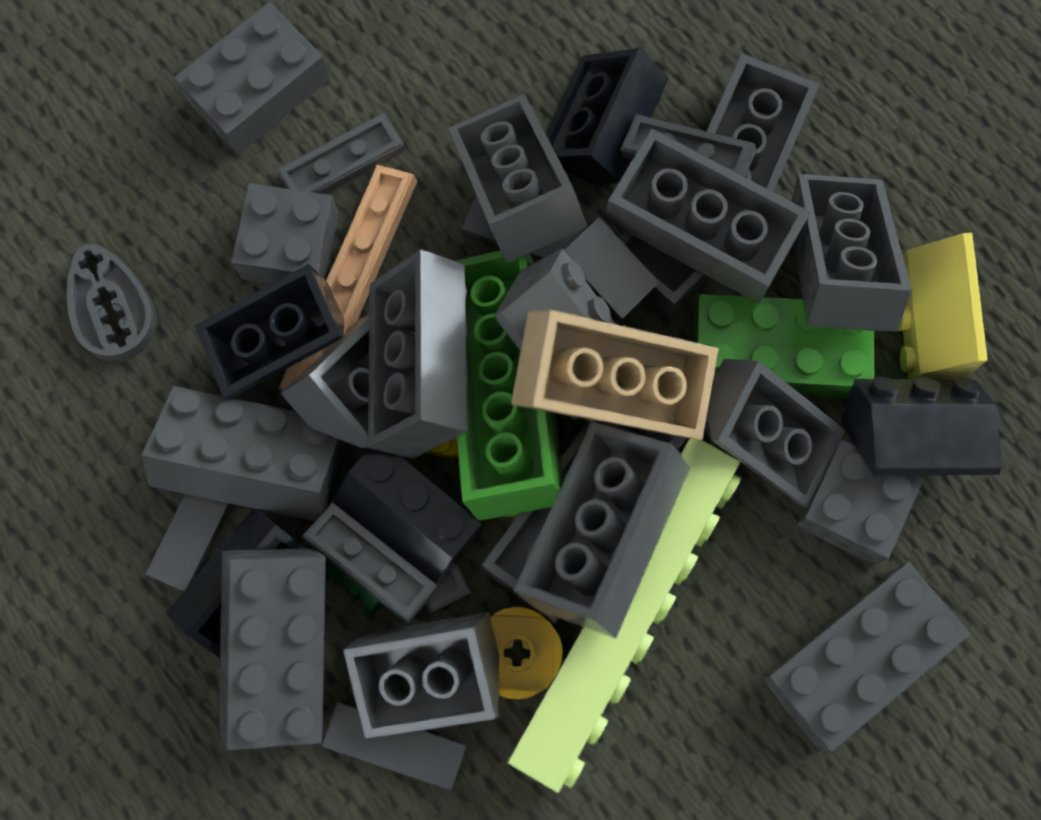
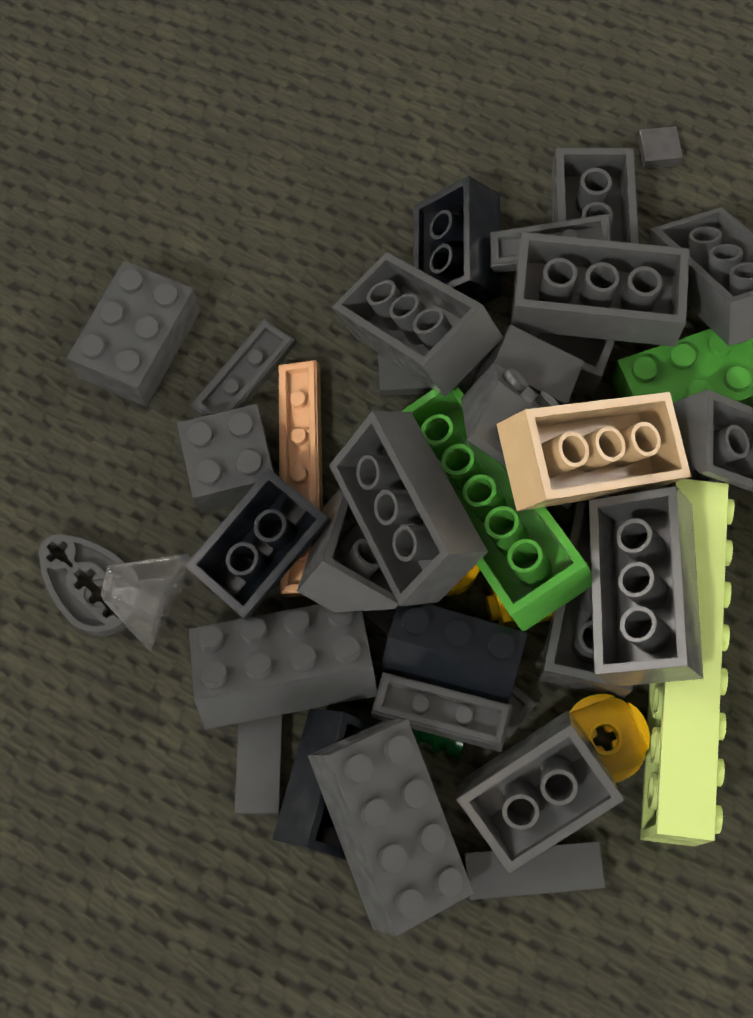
camera: 20 degrees left, 5 degrees down
none -> clear slope [101,554,191,652]
none -> flat silver tile [637,126,683,169]

